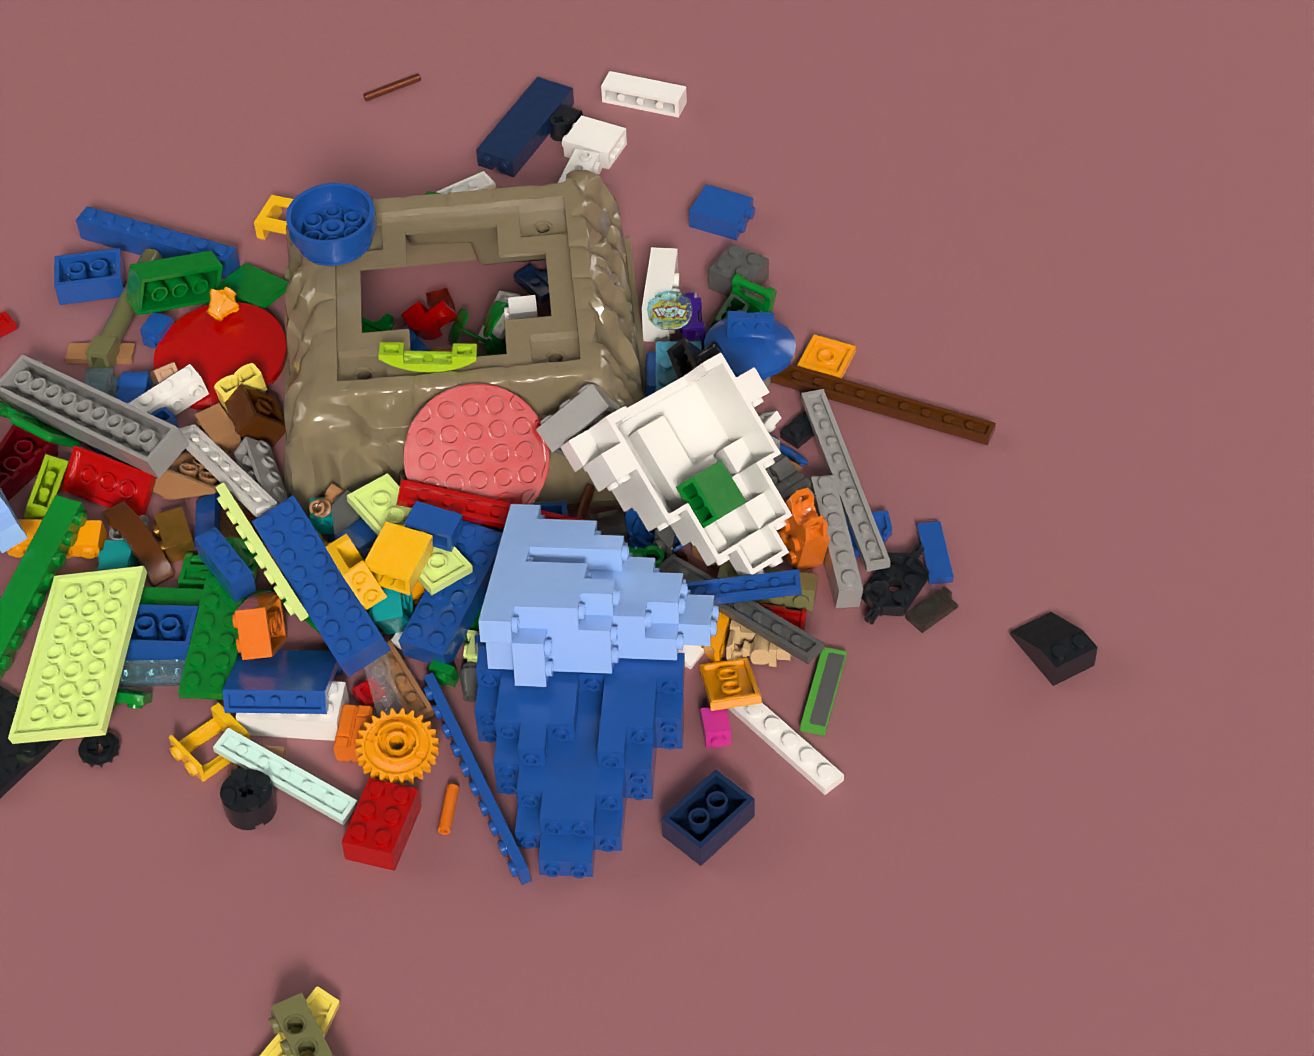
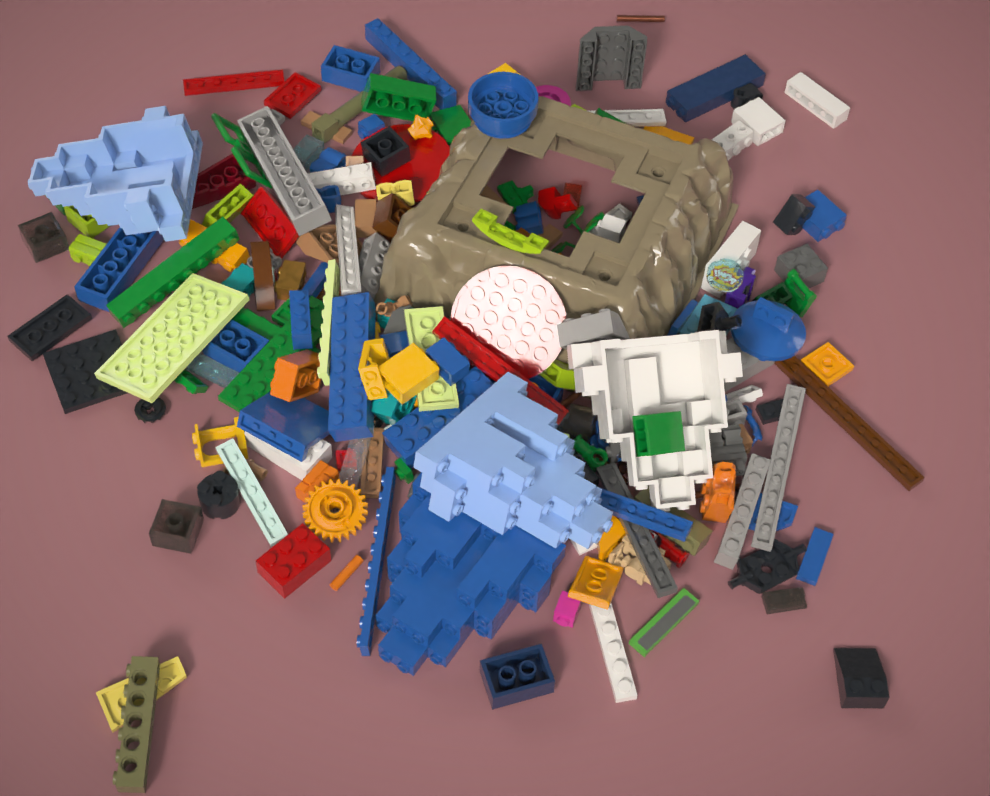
camera: 25 degrees right, 5 degrees up
none -> clear smoke brick [149,499,204,554]
none -> red plate [264,72,322,119]
none -> black brick [361,126,411,177]
none -> lime slope [539,359,575,390]
none -> dark grey slope [575,26,648,91]
none -> black brick [773,194,815,235]

